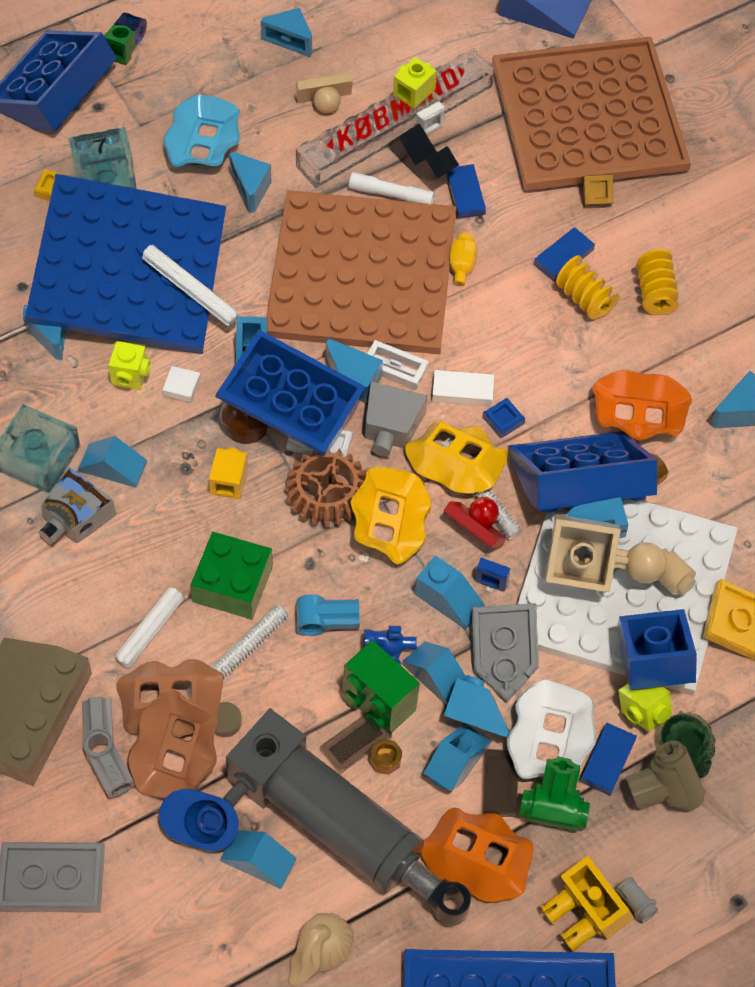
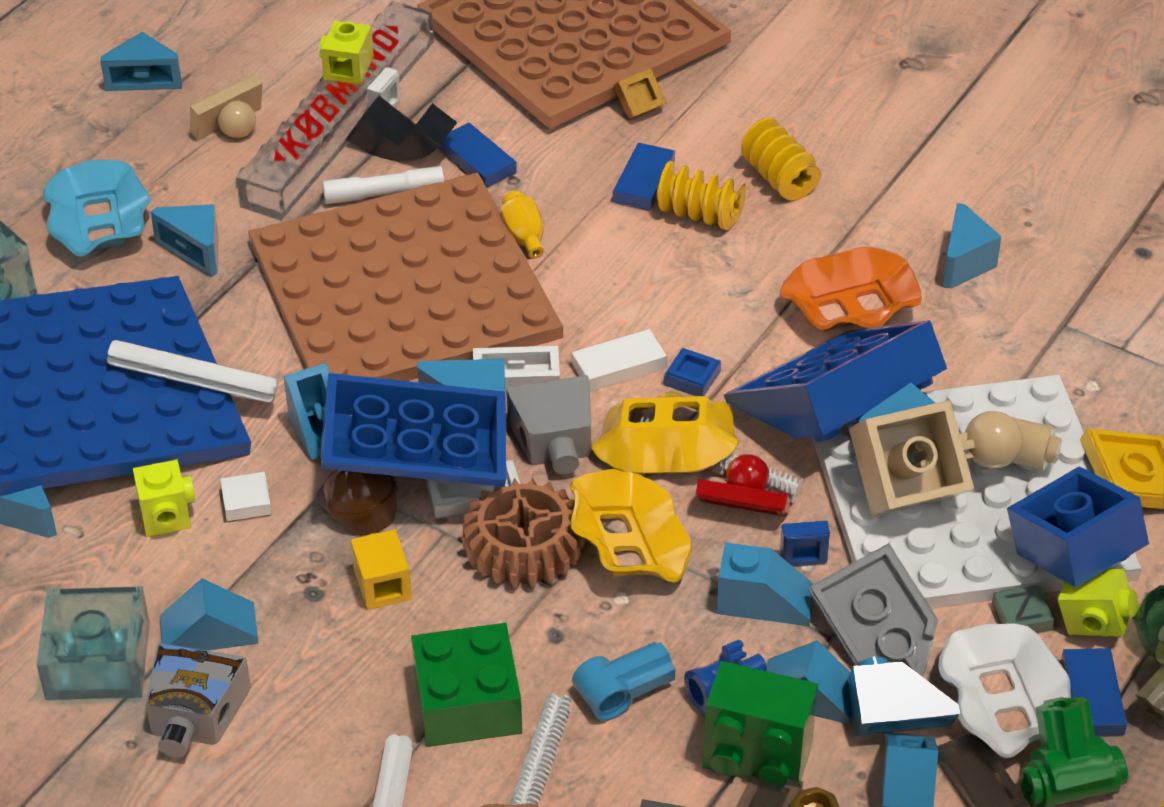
camera: 25 degrees left, 15 degrees down
none -> sand green tile [992,585,1054,633]

